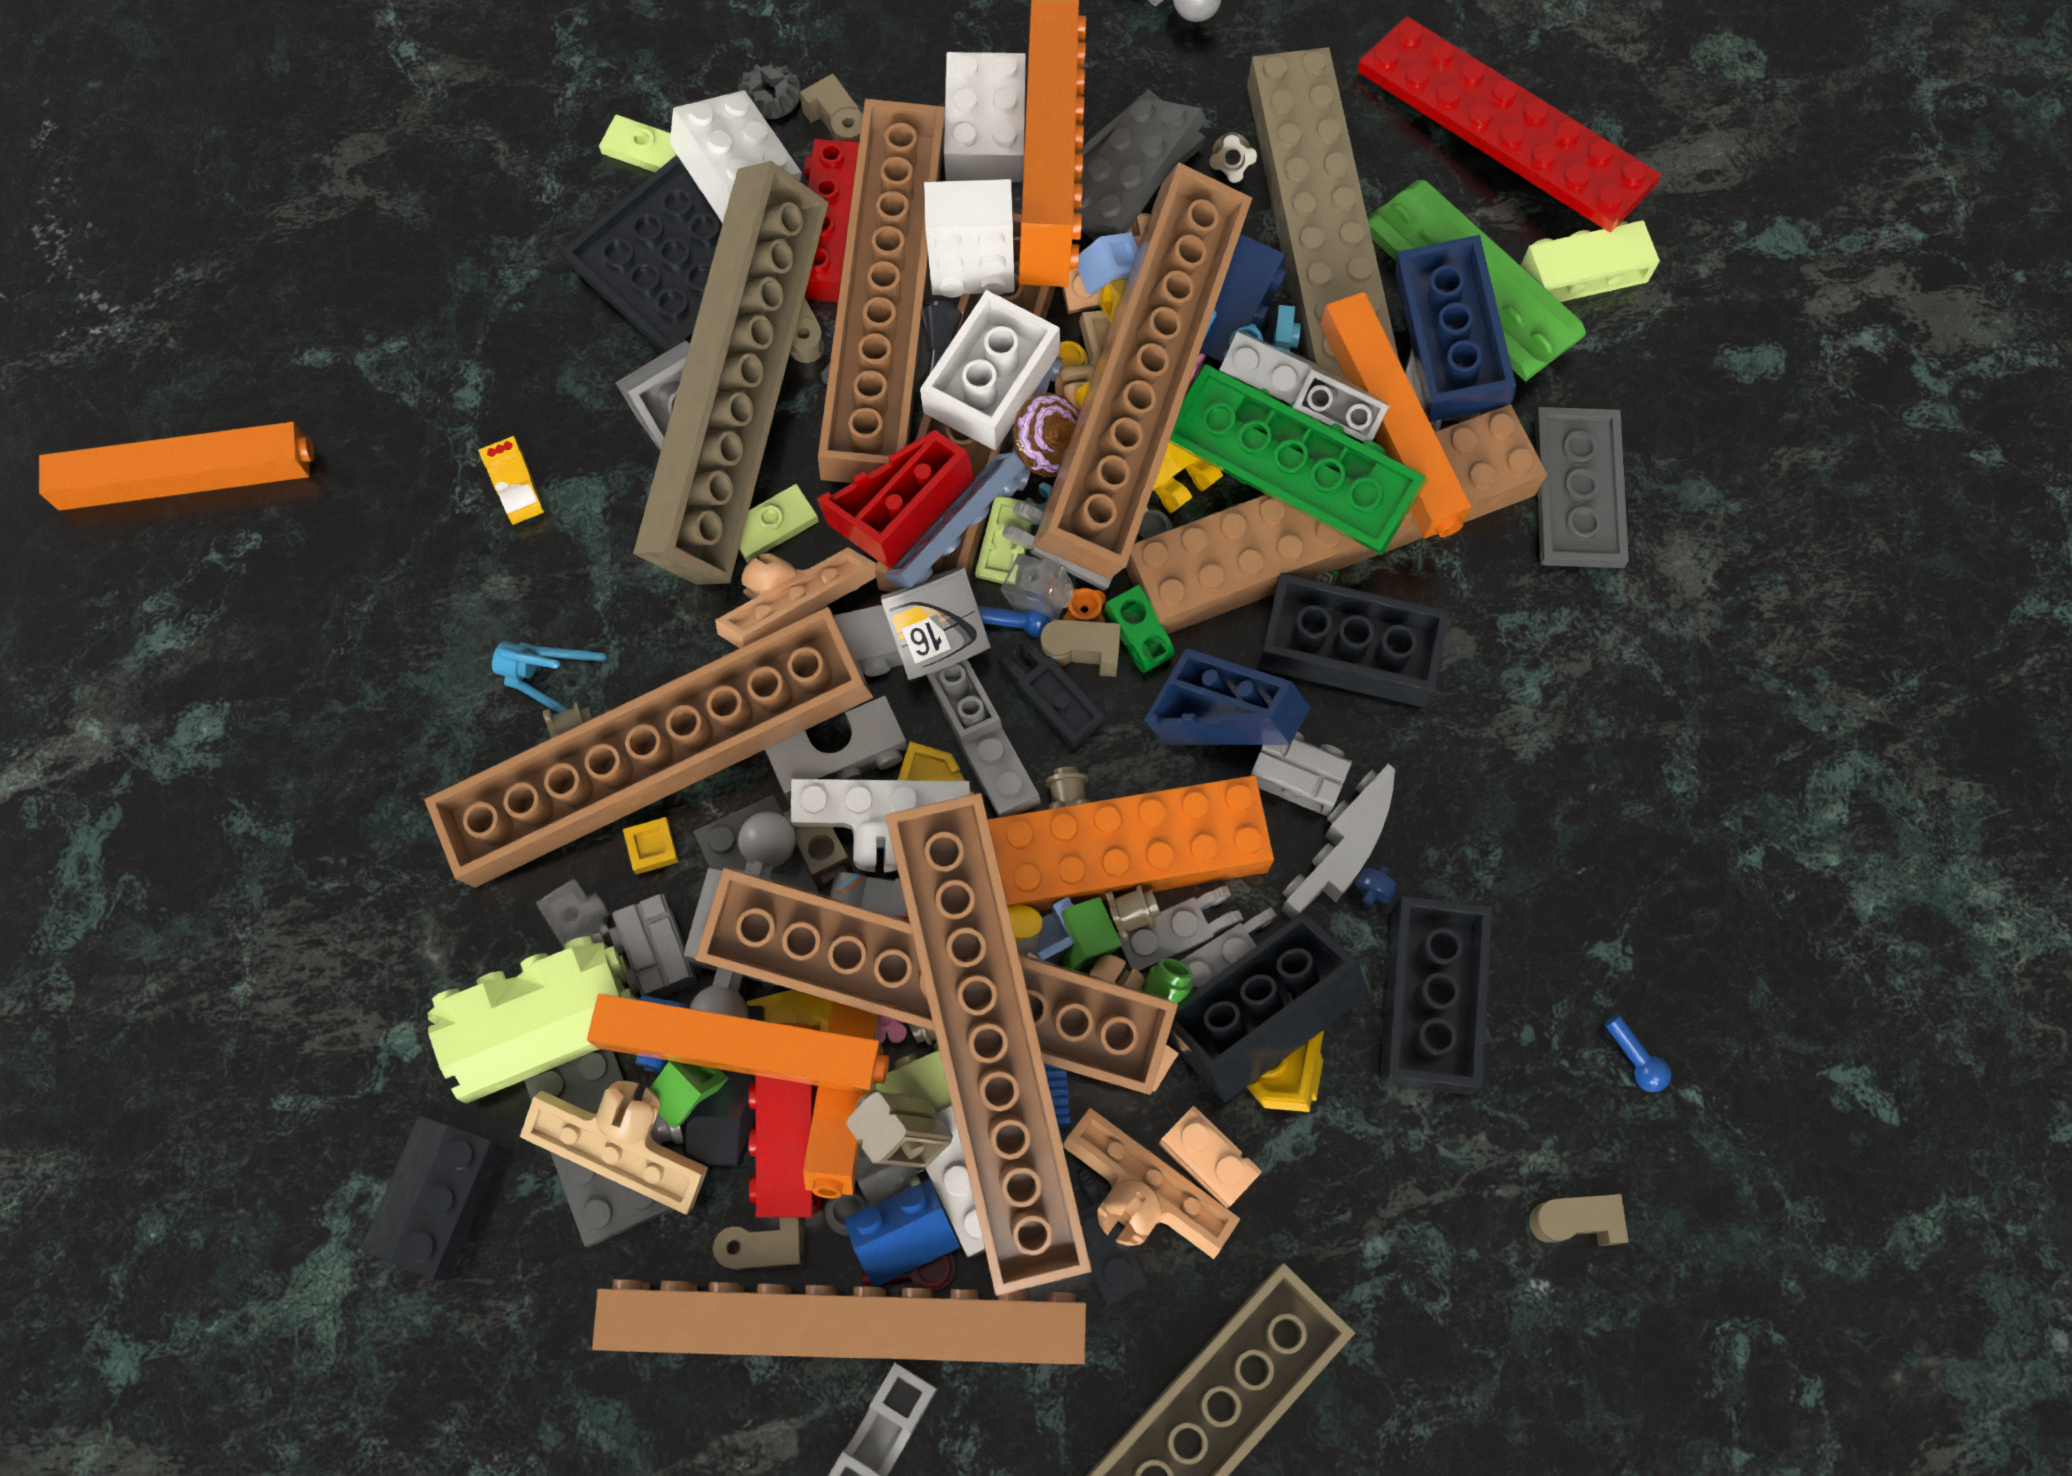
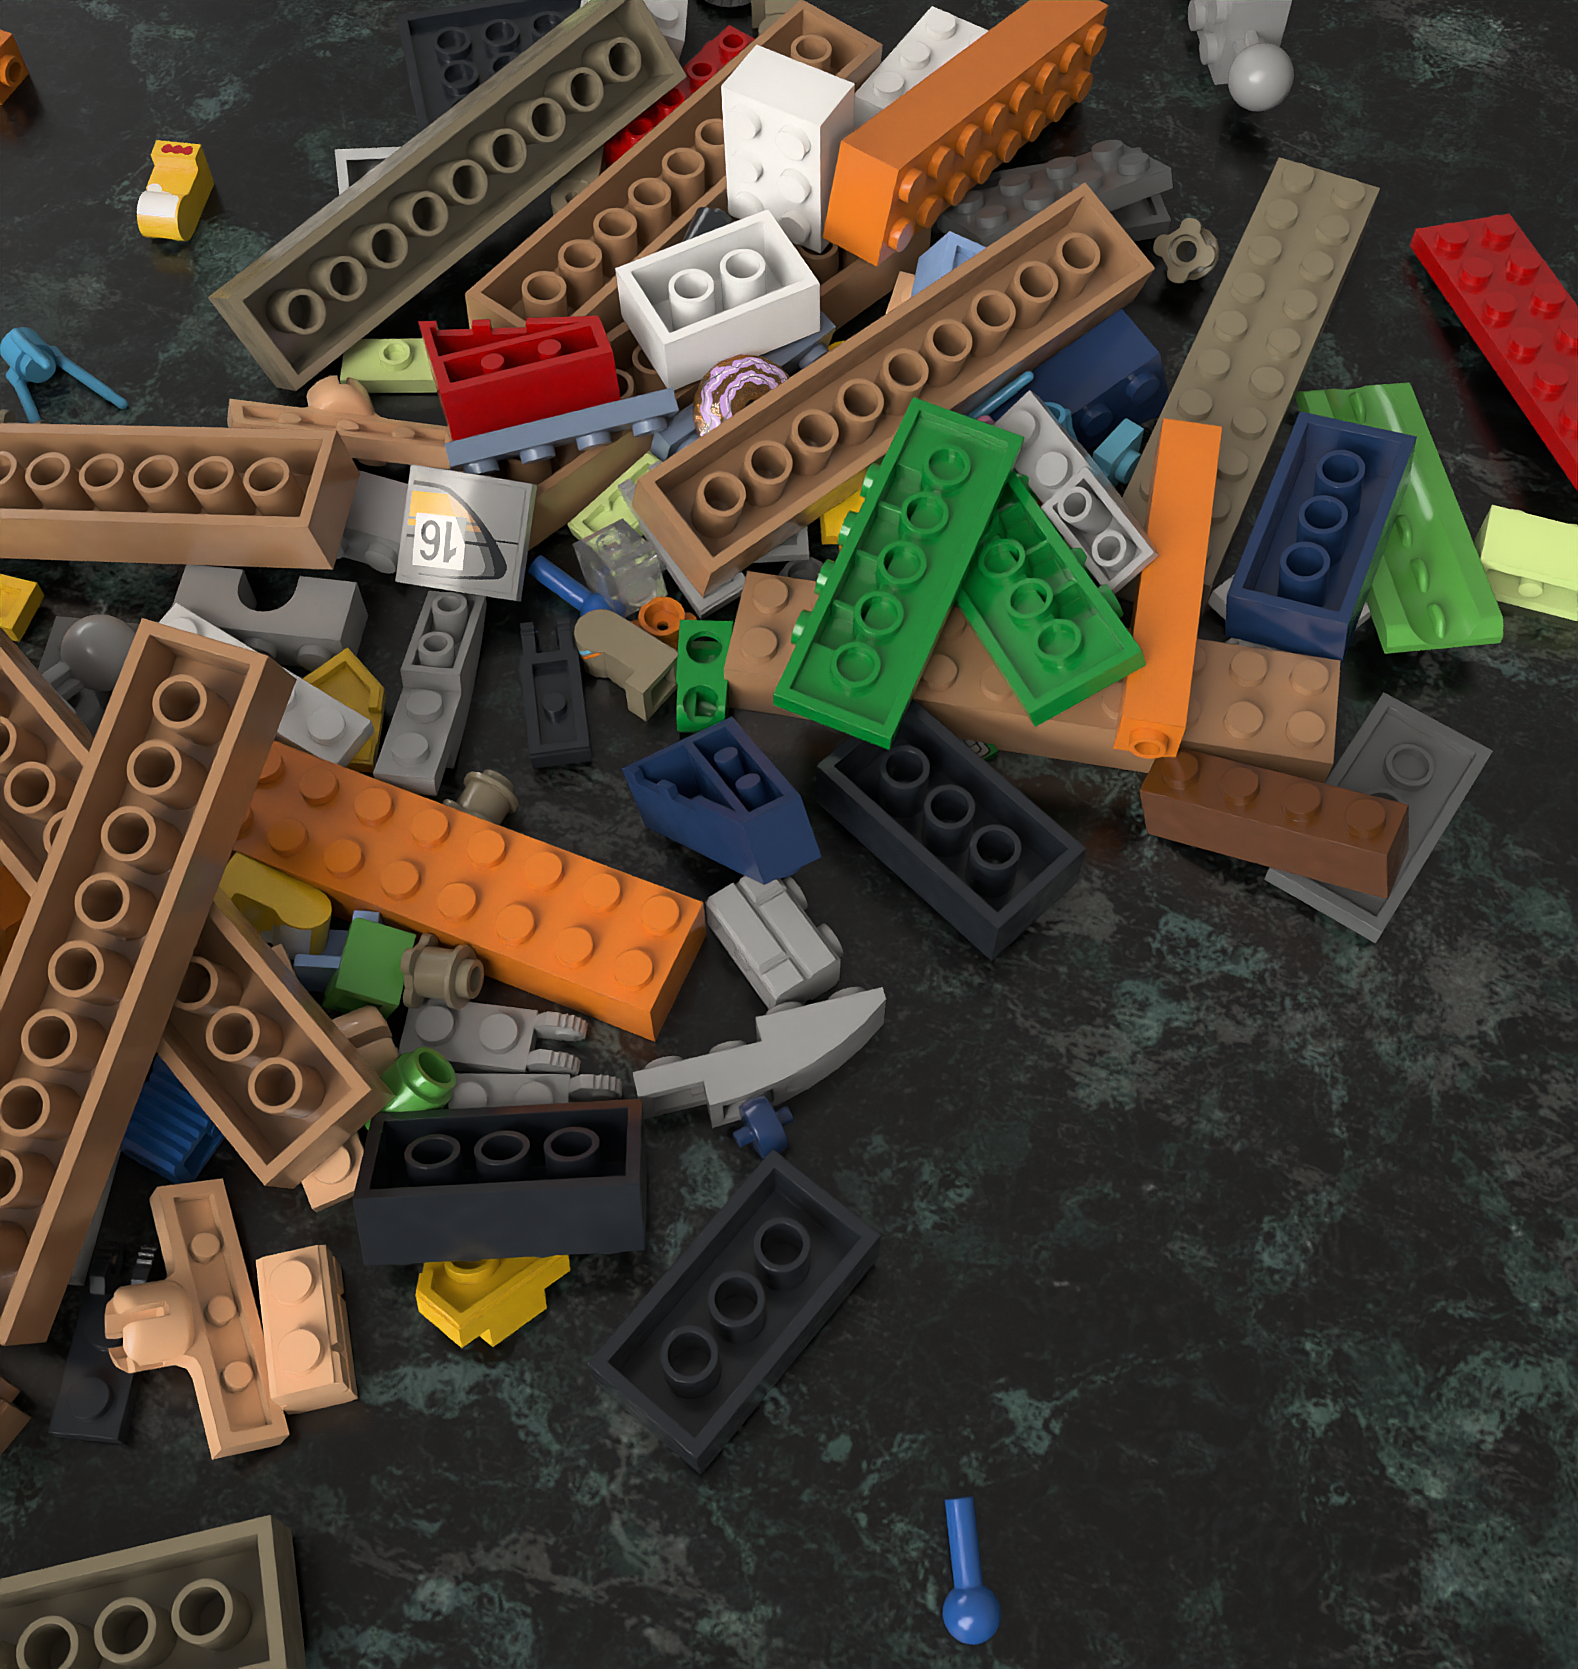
camera: 35 degrees right, 10 degrees down
none -> green plate [773,397,1024,750]
none -> reddish brown brick [1139,747,1409,899]

